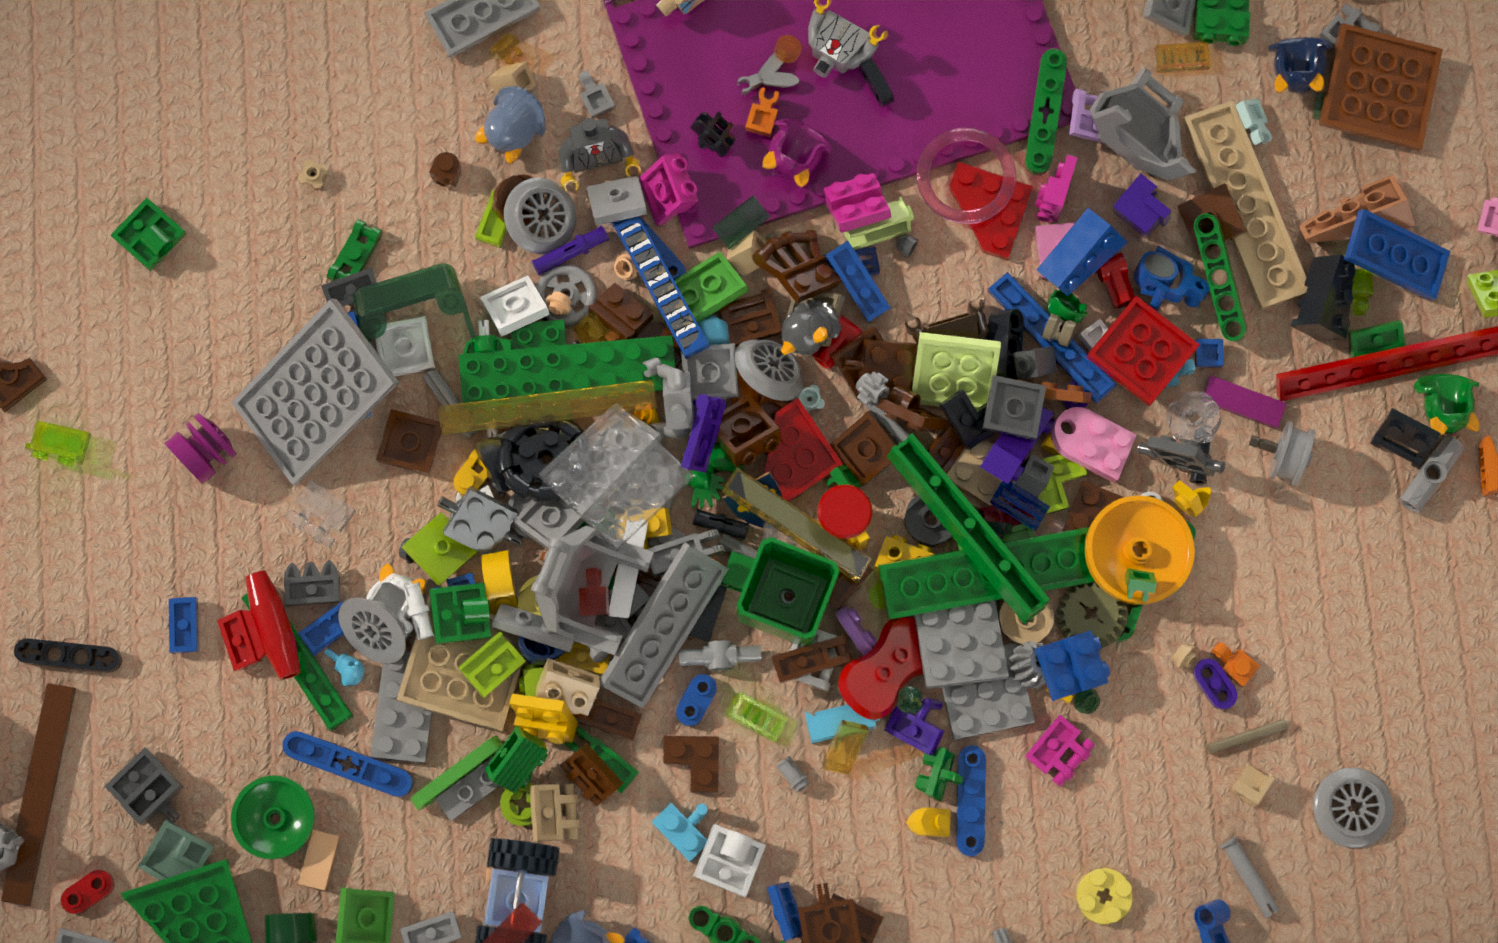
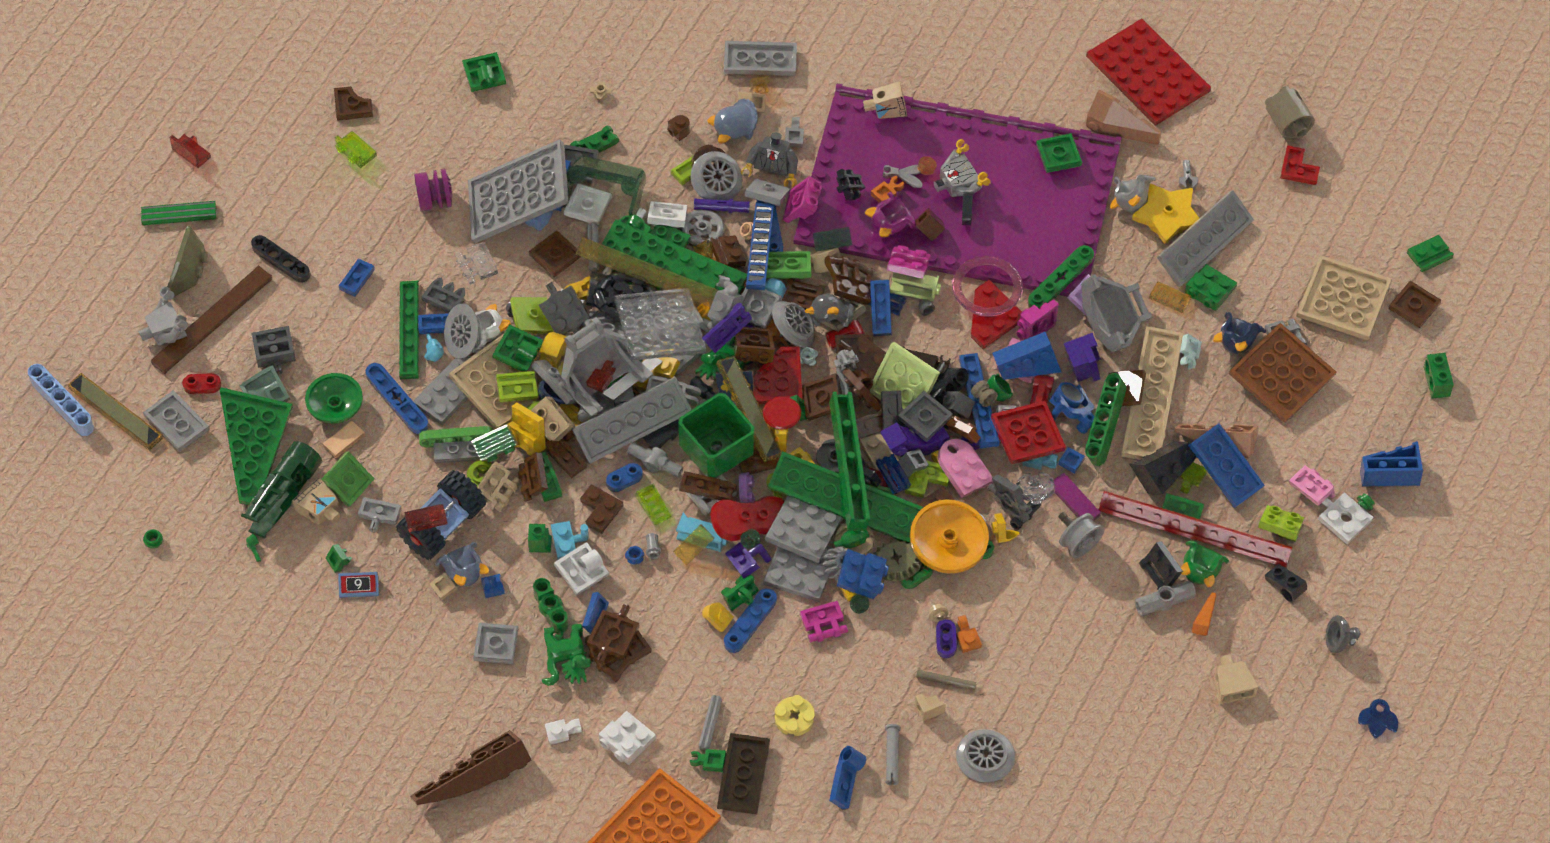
camera: 30 degrees right, 20 degrees down
red plate [217,570,301,680] -> none
white pin [402,582,434,640] -> none
light nougat plate [545,292,571,316] -> none
green tile [1125,568,1157,602] -> none
none -> green window [528,524,552,553]
none -> blue plate [625,546,644,565]
none -> green plant [834,531,870,549]
none -> reddish brown panel [915,208,945,241]

